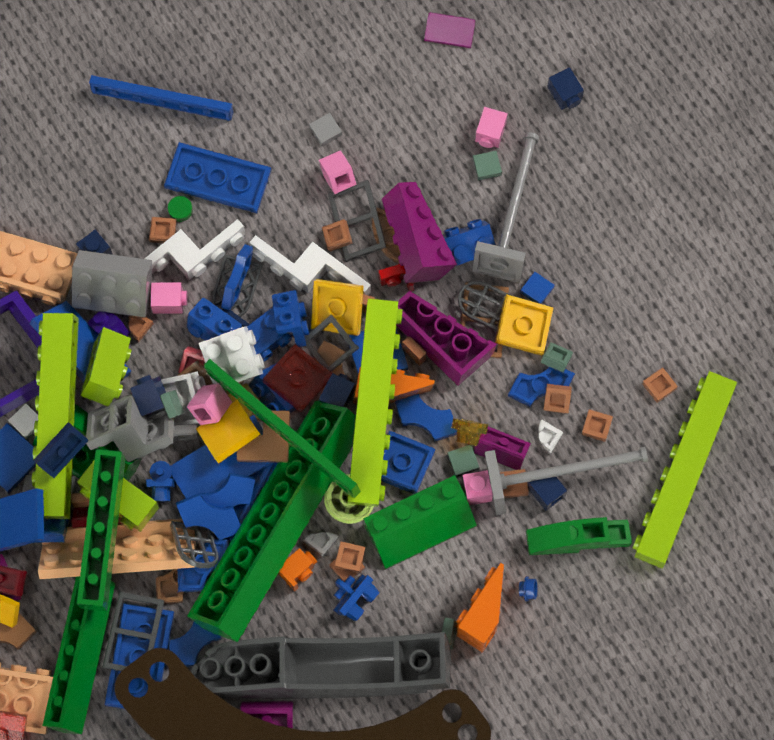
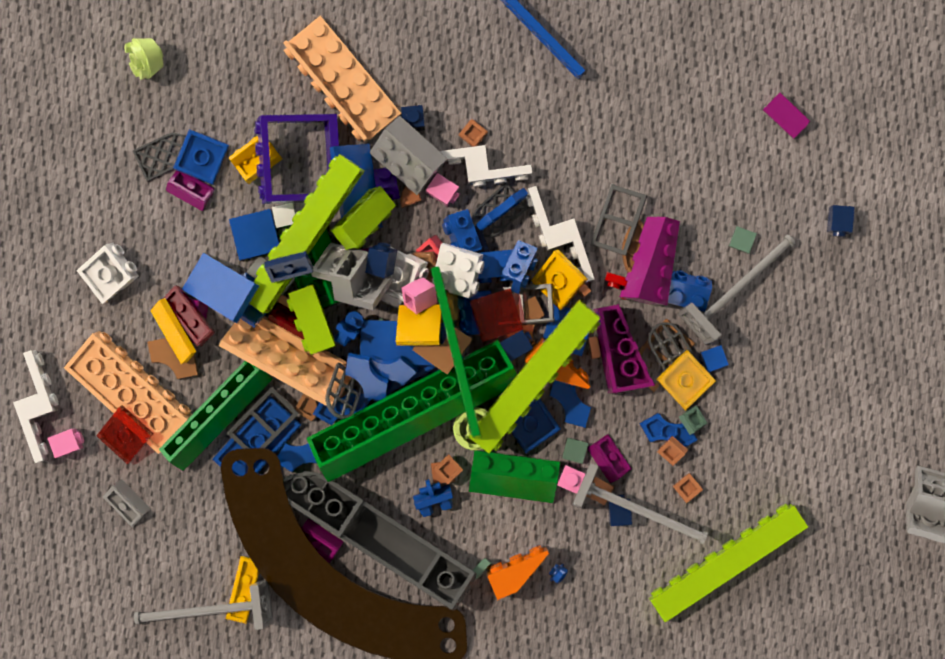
camera: 30 degrees right, 15 degrees up
green brick [77,449,126,611] -> none
sand green tile [160,390,184,419] -> none
blue tile [164,142,272,213] -> none
green tile [168,196,193,222] -> none
orange brick [278,548,317,592] -> none
light grey tile [303,532,339,558] -> none
light grey tile [309,113,342,146] -> none
bright pink brick [319,150,357,194] -> none
nougat tile [322,219,353,251] -> none
clear yellow tile [452,418,488,446] -> none
bright pink brick [475,107,508,148] -> none
green slope [525,517,632,555] -> none
white tile [538,420,563,454] -> none
nougat tile [642,367,678,403] -> none

